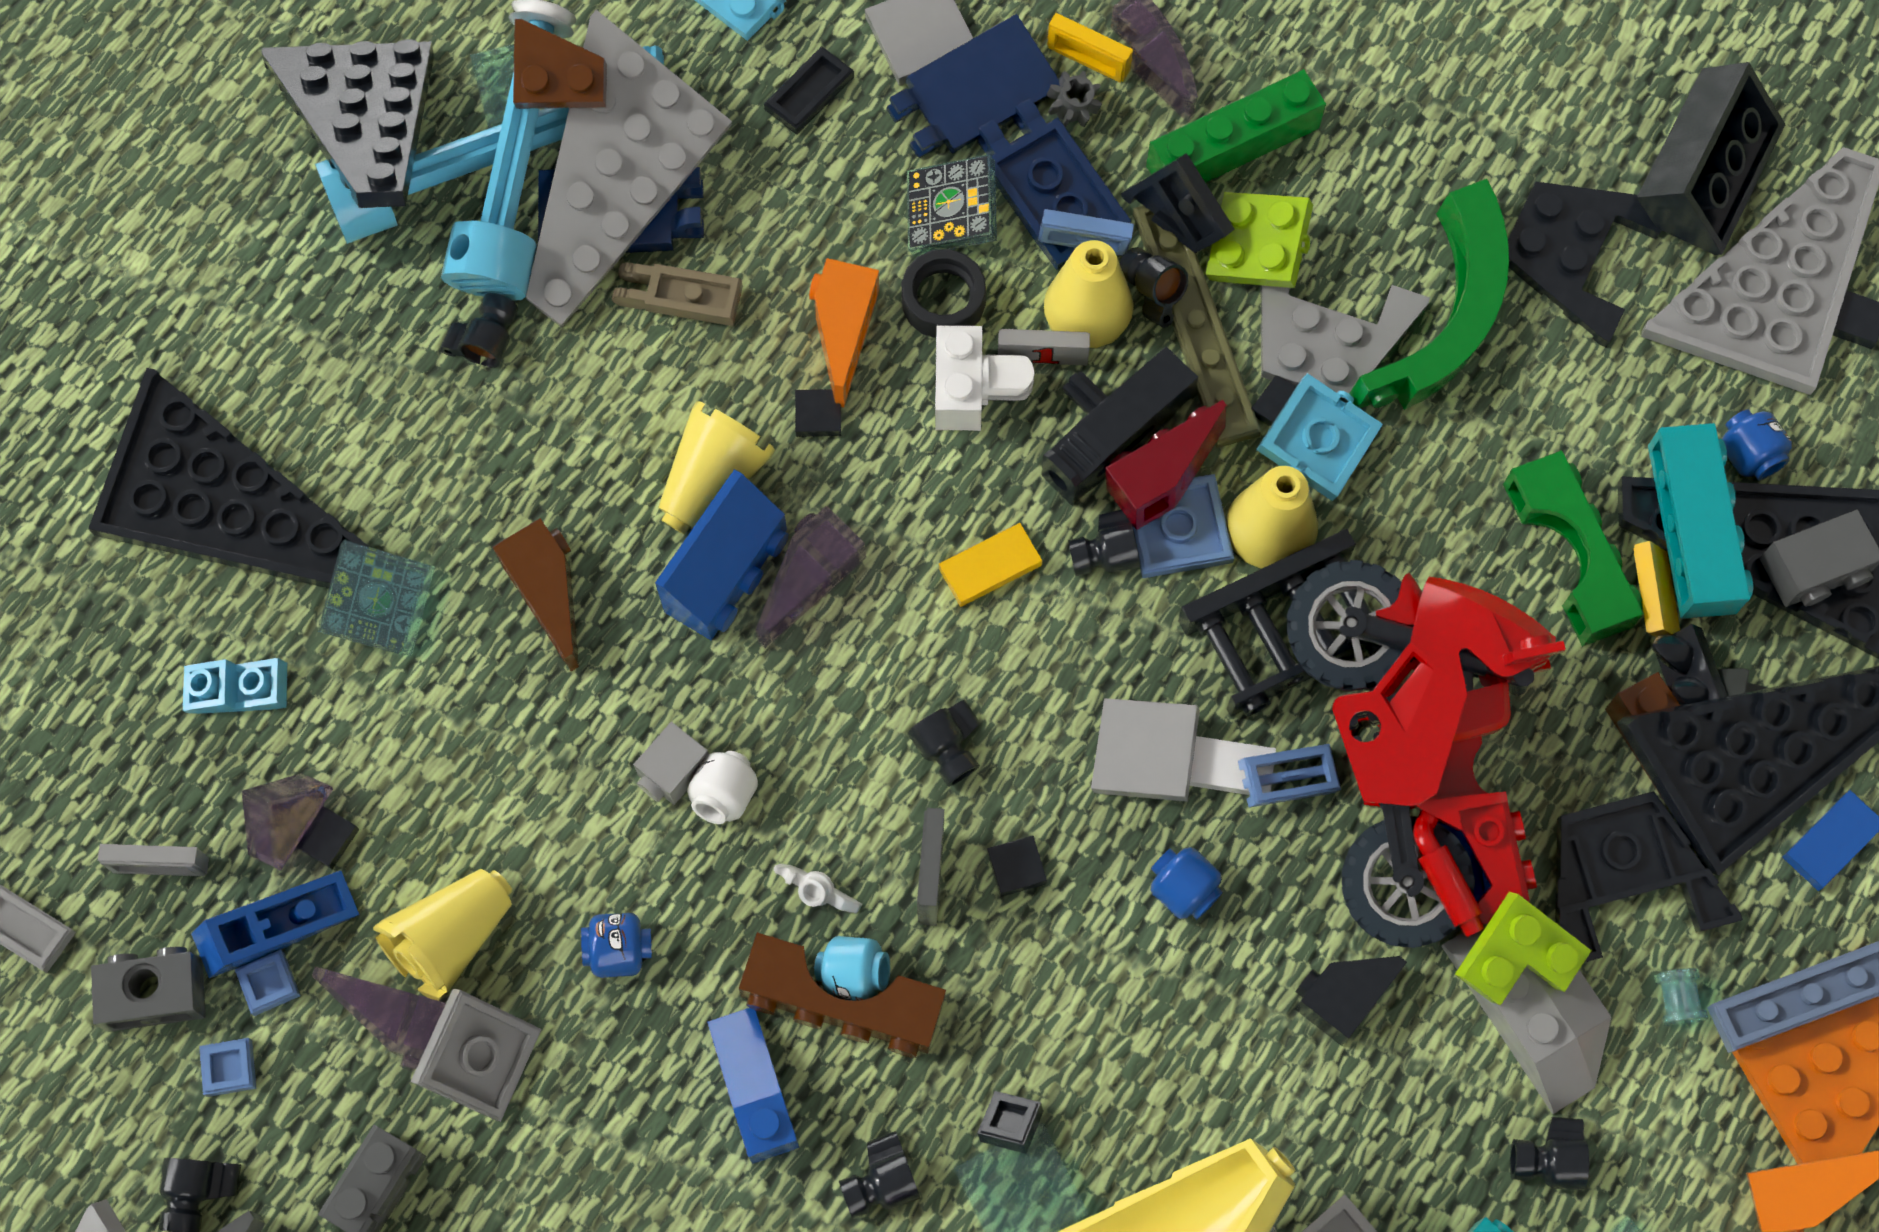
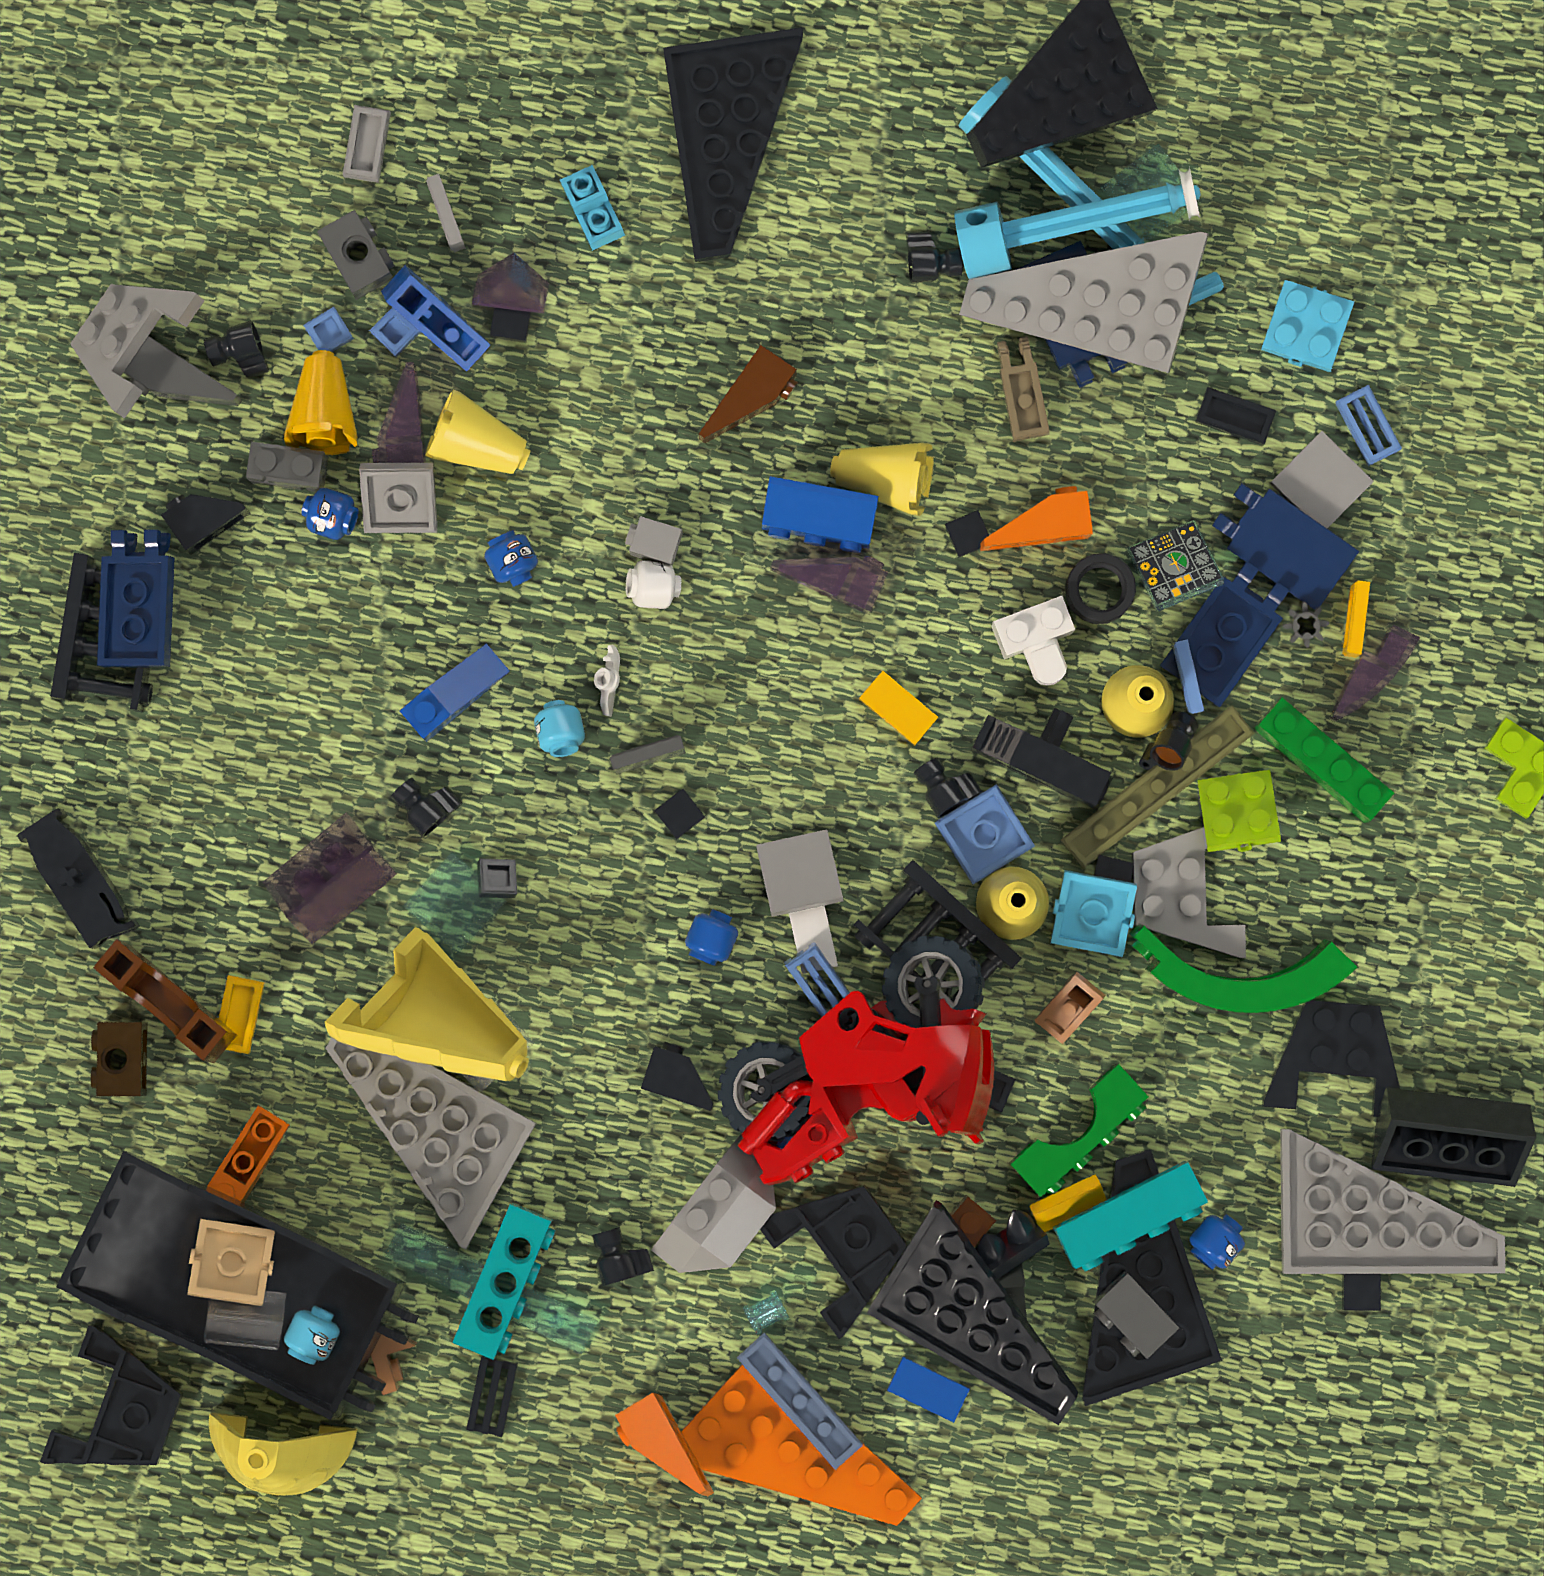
camera: 70 degrees right, 15 degrees up
clear light blue tile [317,540,435,656] -> none
reddish brown wing [513,19,607,109] -> none
reddish brown arch [739,932,946,1058] -> none
black piece [908,700,980,787] -> none
light grey tile [998,329,1090,366] -> none
dark red slope [1105,400,1227,530] -> none
black wing [1121,153,1235,253] -> none
lime plate [1454,892,1592,1006] -> none
none -> yellow cone [284,350,358,455]
none -> blue head [301,488,359,540]
none -> medium nougat slope [1034,972,1106,1044]

